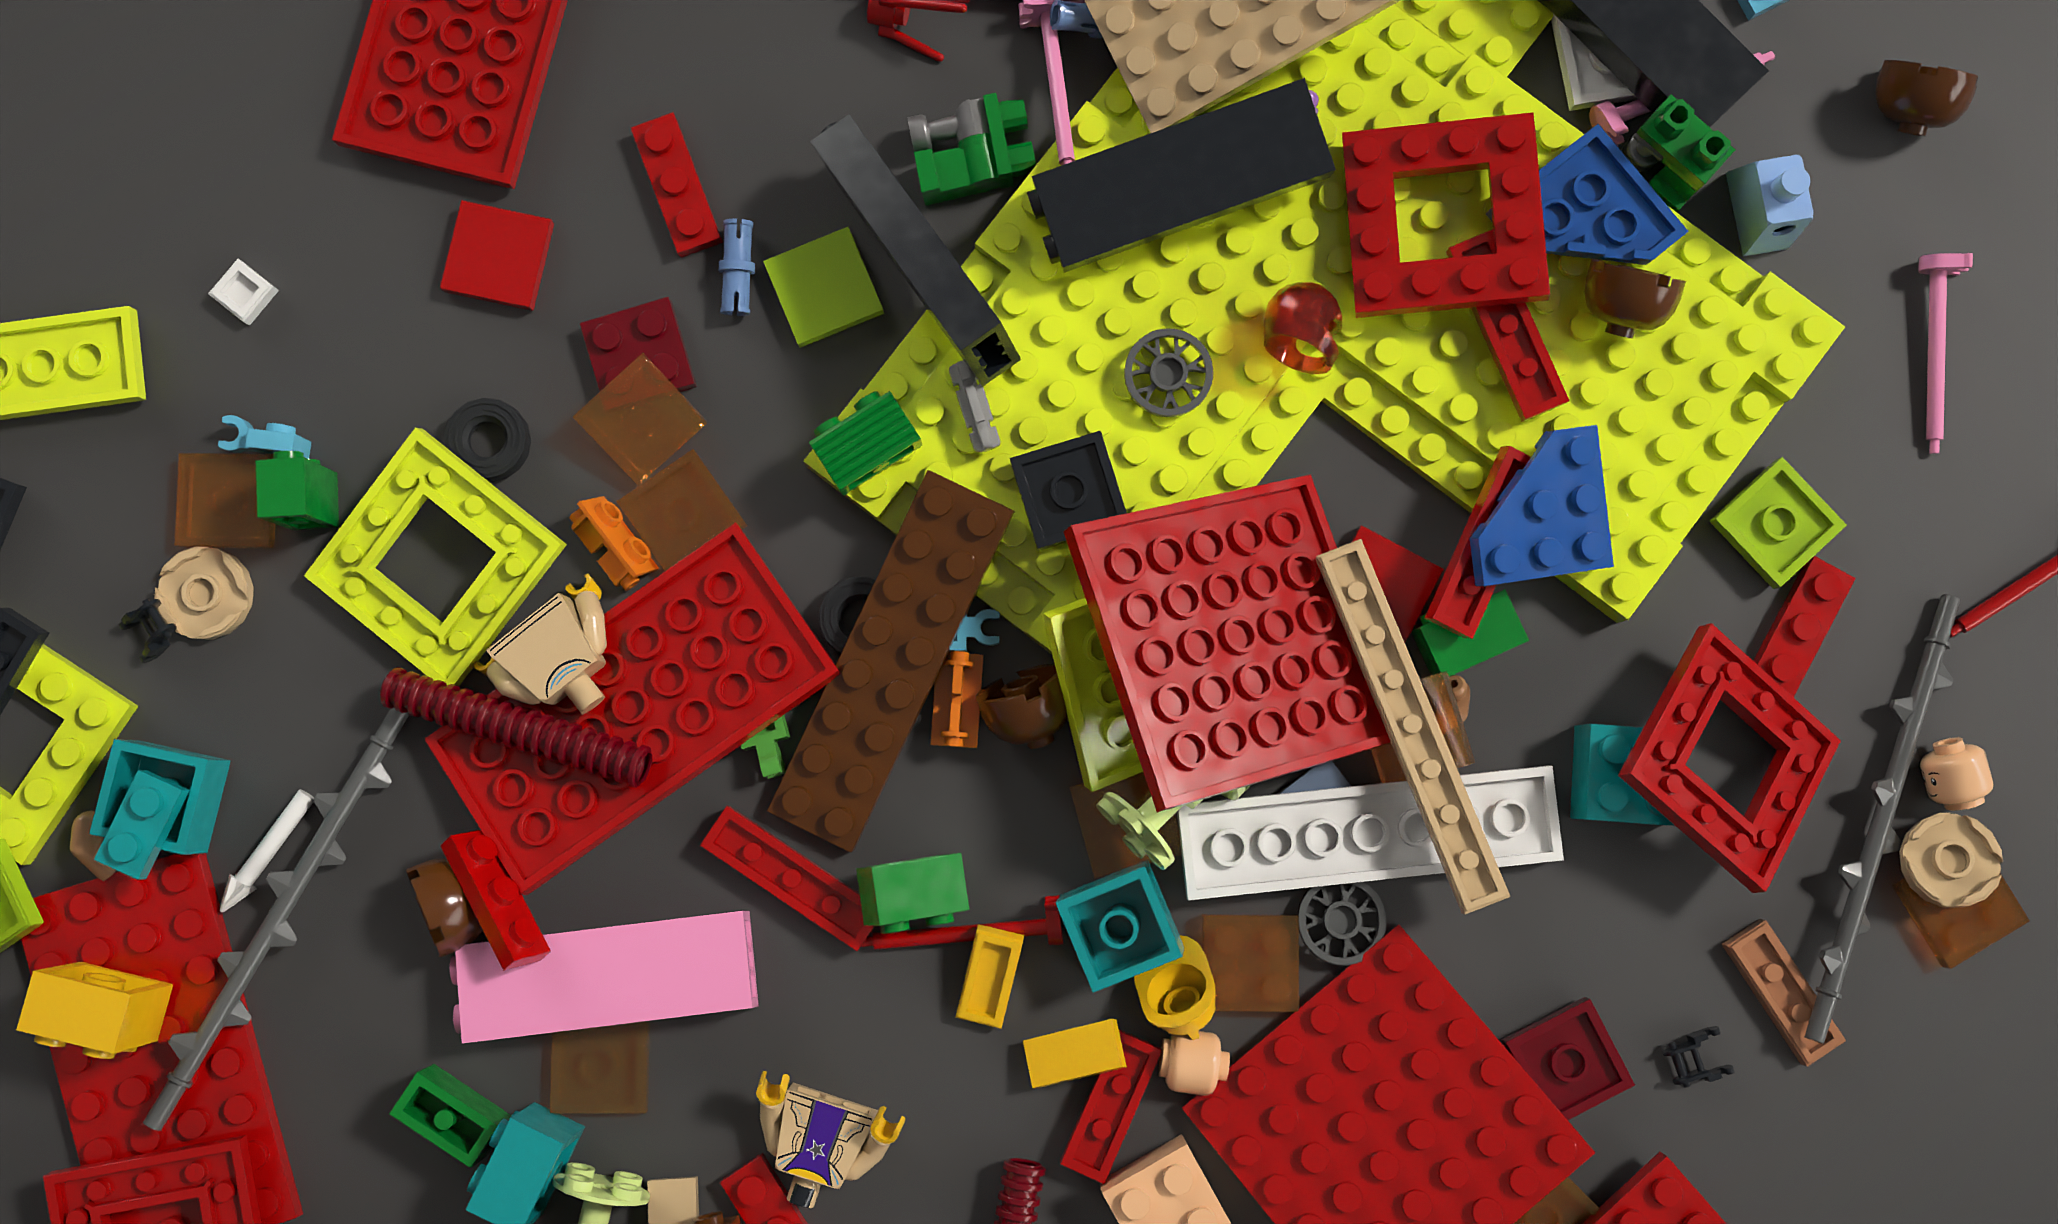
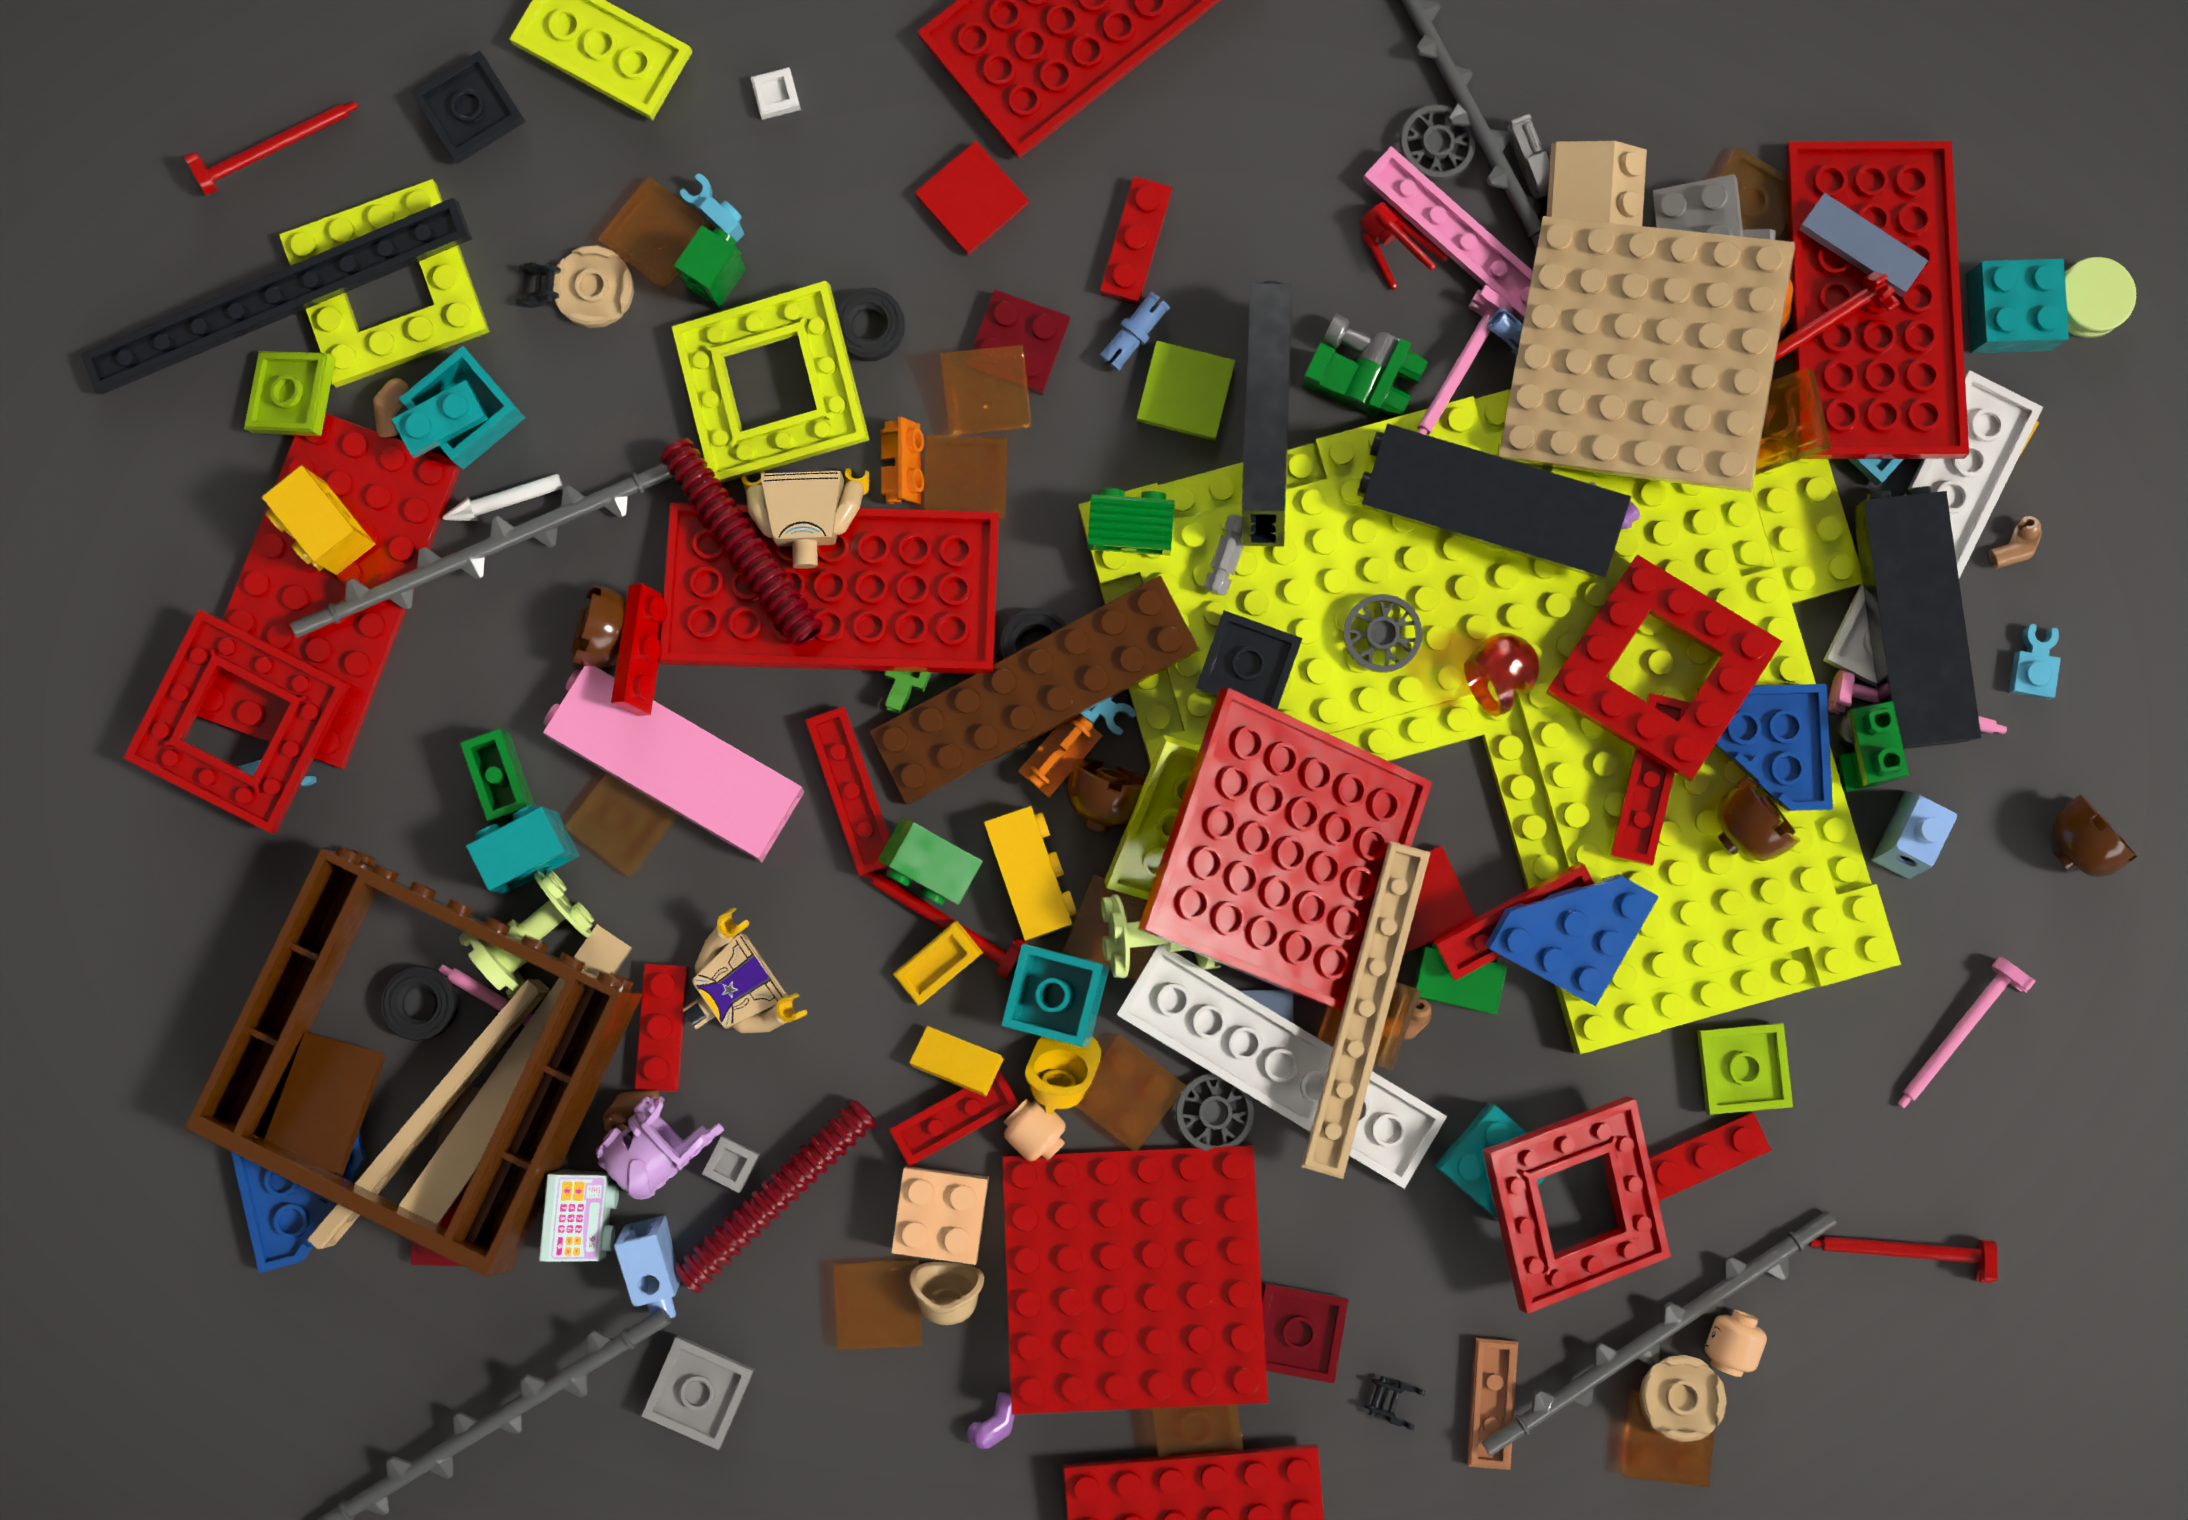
camera: 40 degrees right, 0 degrees up
none -> yellow brick [984,806,1077,941]

